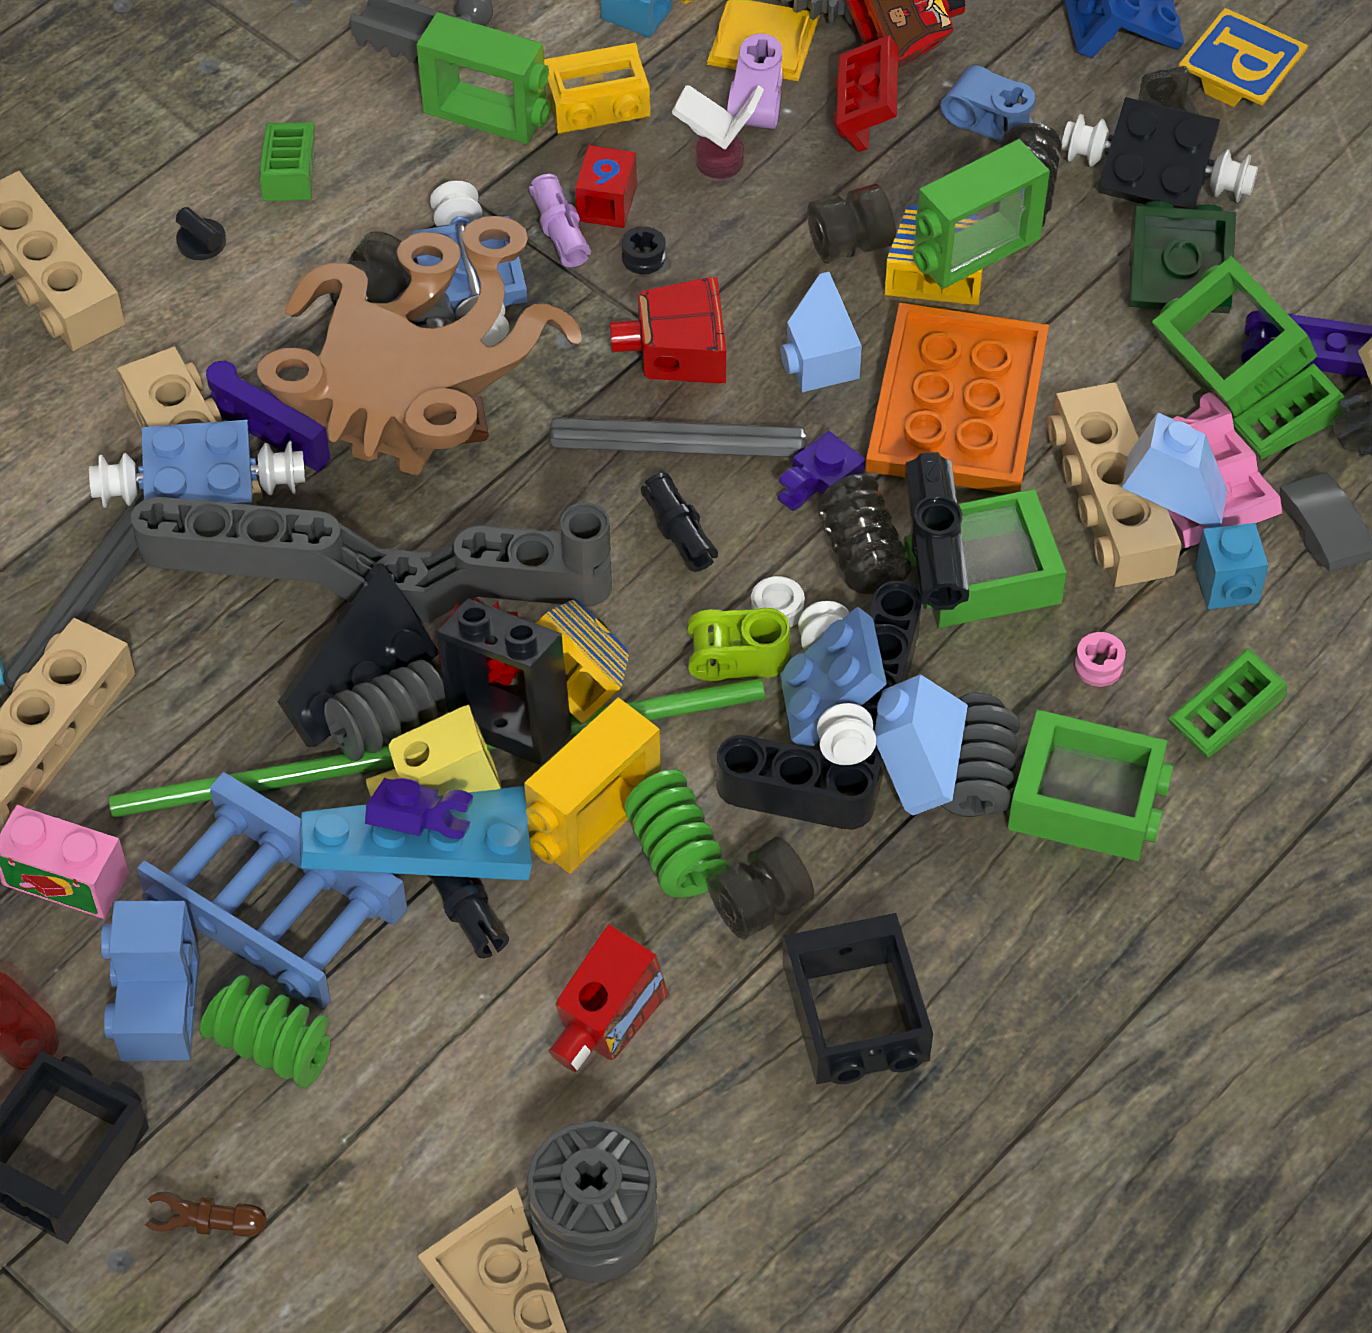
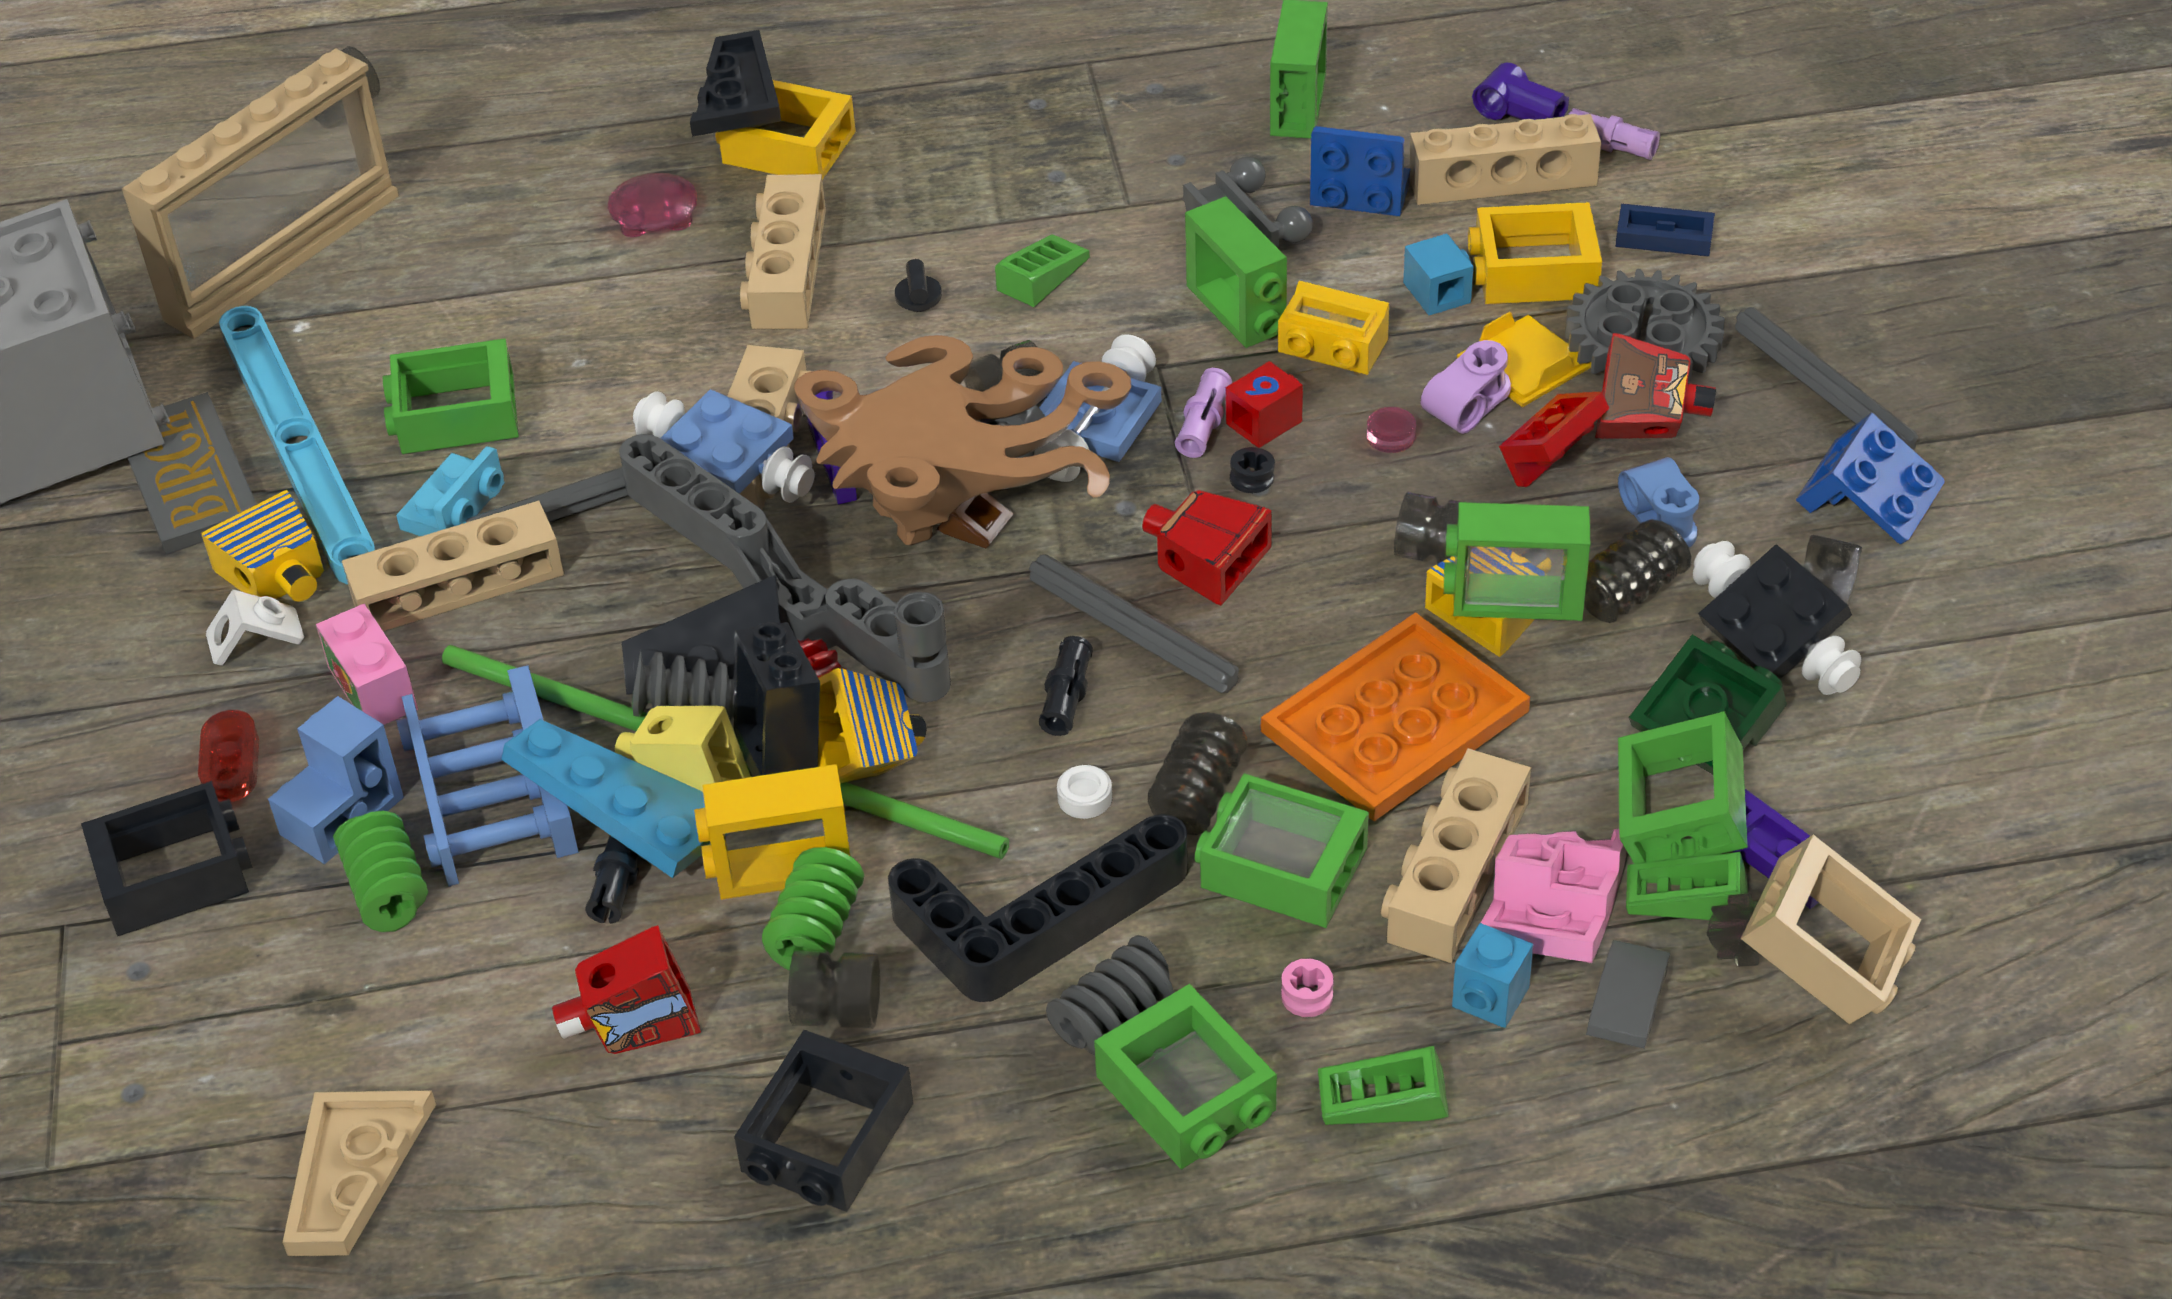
camera: 40 degrees right, 10 degrees down
reddish brown piece [144,1191,267,1237] -> none
dark purple plate [365,778,473,839] -> none
dark grey wheel [527,1121,658,1283] -> none
white bracket [672,85,764,149] -> none
lime piece [687,607,791,681] -> none
dark purple plate [778,431,866,511] -> none
light blue slope [780,272,862,392] -> none
medium blue plate [780,601,887,765] -> none
light blue slope [874,674,968,815] -> none
black piece [905,452,969,611] -> none
light blue slope [1122,412,1228,528] -> none
piece [1179,8,1309,107] -> none

